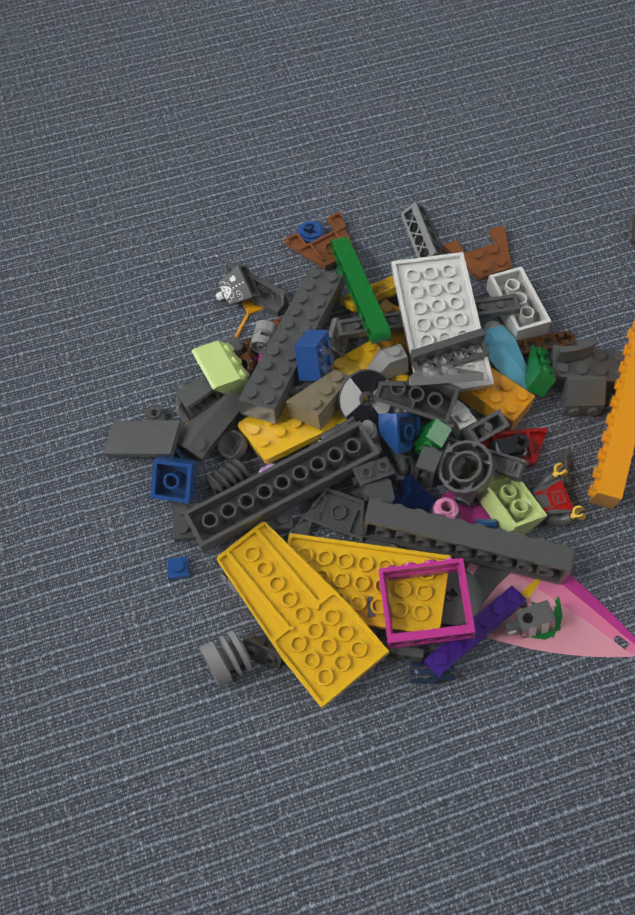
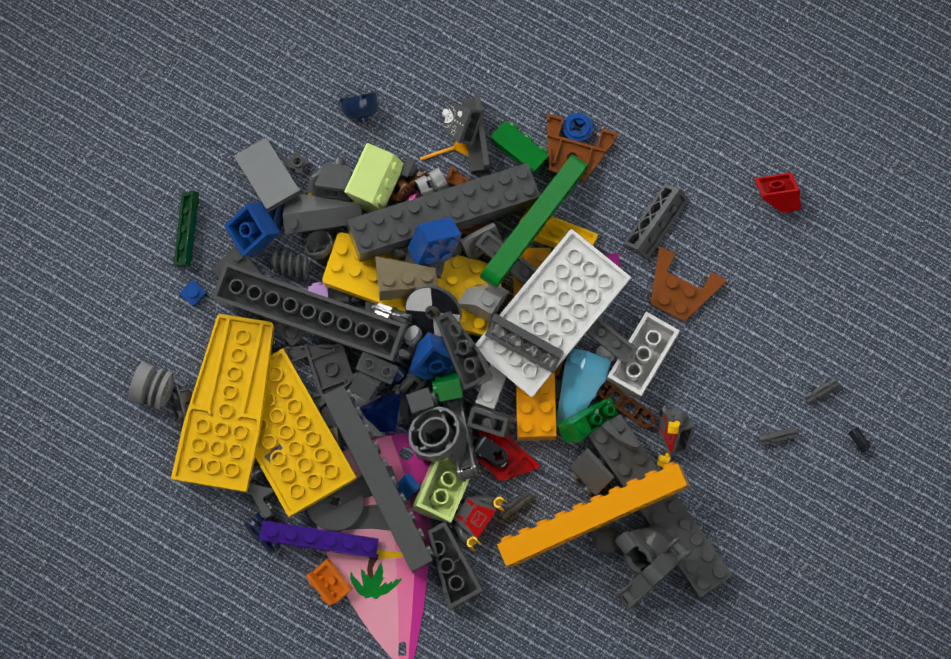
camera: 50 degrees right, 15 degrees up
dark pink window [378,557,475,649] -> none
light grey wing [409,365,484,386] -> none
bright pink head [432,497,459,519] -> none
dark grey torso [504,600,556,639] -> none
none -> dark green plate [173,191,199,268]
none -> orange bracket [306,558,354,606]
none -> dark blue cylinder [339,92,378,123]
none -> dark grey wedge [428,522,486,611]
none -> green brick [491,120,549,177]
none -> dark grey torso [657,407,696,467]
none -> red slope [754,172,801,213]

